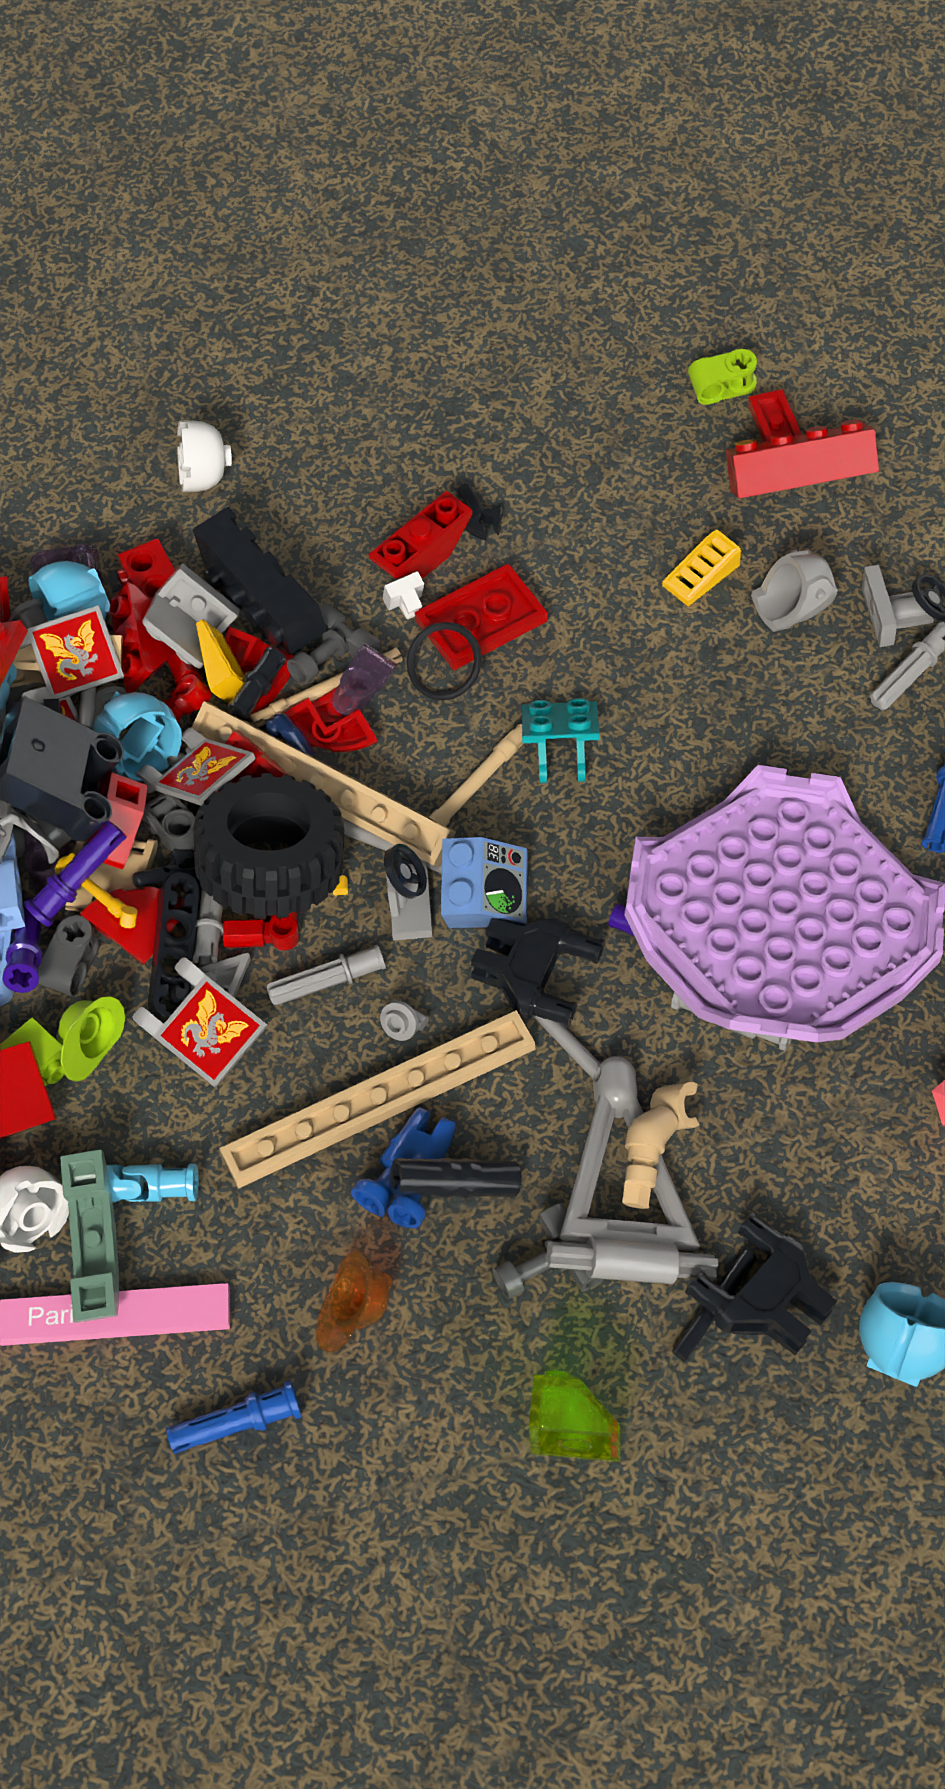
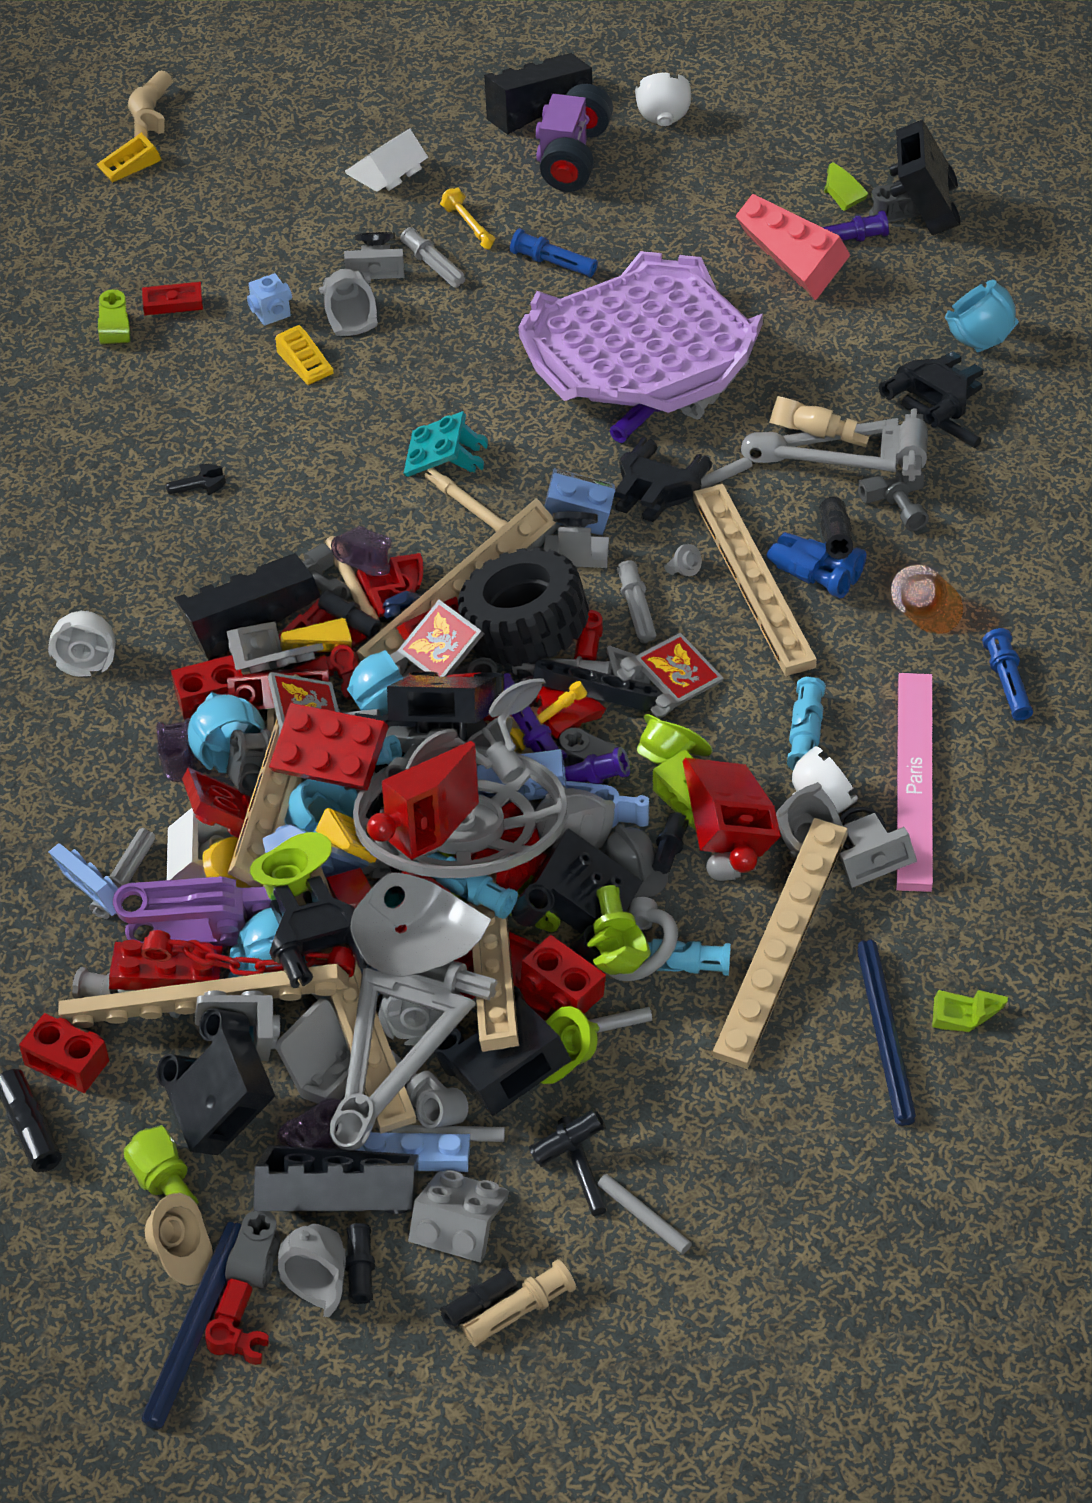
camera: 85 degrees left, 10 degrees down
sand green slope [60,1149,119,1323] -> none
red slope [369,490,472,579] -> none
white tile [382,571,424,620] -> none
black tyre [406,622,482,701] -> none
red plate [414,563,548,671] -> none
clear neon green slope [529,1370,621,1462] -> none
brick [725,419,879,498] -> none
none -> light blue brick [247,273,292,326]

